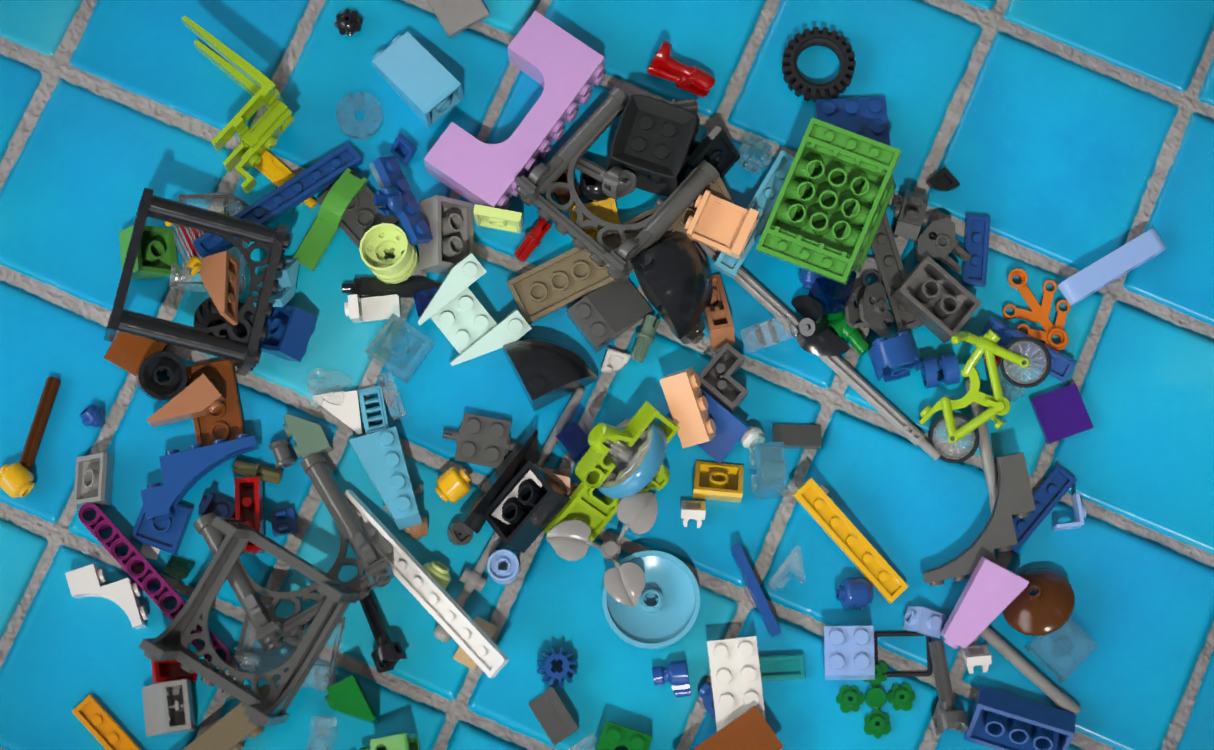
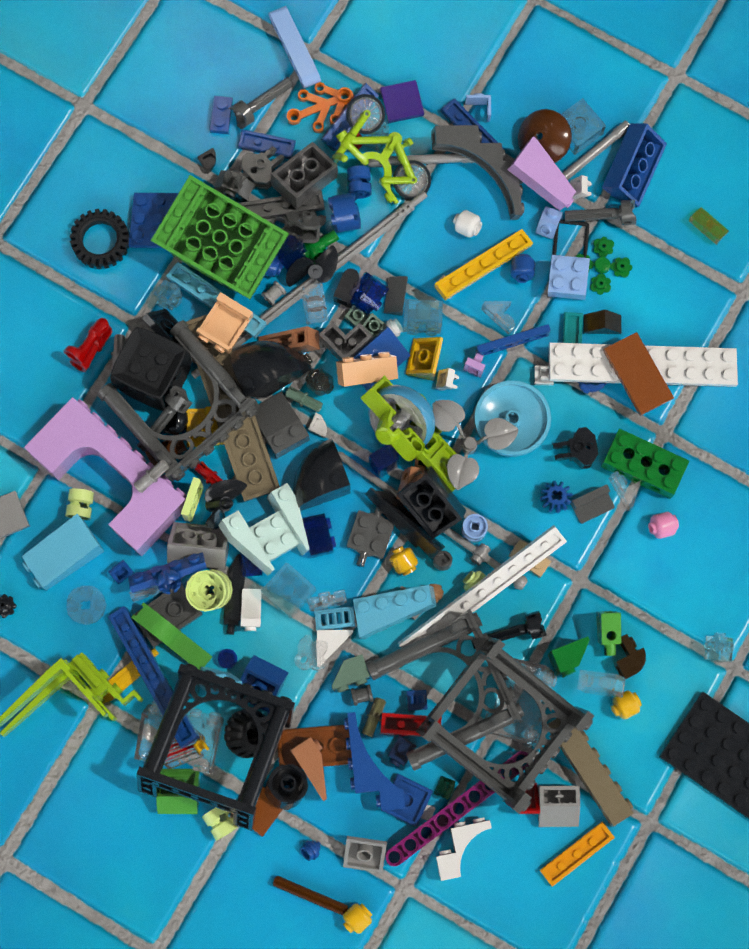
camera: 85 degrees left, 0 degrees up
nougat slope [200,250,240,325] -> none
blue piece [652,660,691,698] -> none
none -> yellowish green wheel [65,488,94,520]
none -> light grey axle [134,460,169,493]
none -> yellowish green wheel [202,807,238,841]
none -> black piece [205,479,247,529]
none -> blue plate [210,96,233,135]
none -> clear blue plate [218,649,237,669]
none -> dark grey piece [229,77,293,129]
none -> light grey bush [261,281,286,306]
none -> clear blue brick [302,513,336,558]
none -> clear smoke head [305,368,334,396]
none -> black leg [333,268,359,308]
none -> sand green slope [343,302,386,338]
none -> clear blue cylinder [350,272,389,315]
none -> white head [453,210,482,238]
none -> lavender tile [464,353,485,378]
none -> white tile [534,365,554,385]
none -> black hinge [553,427,598,469]
none -> dark brown slope [583,310,622,334]

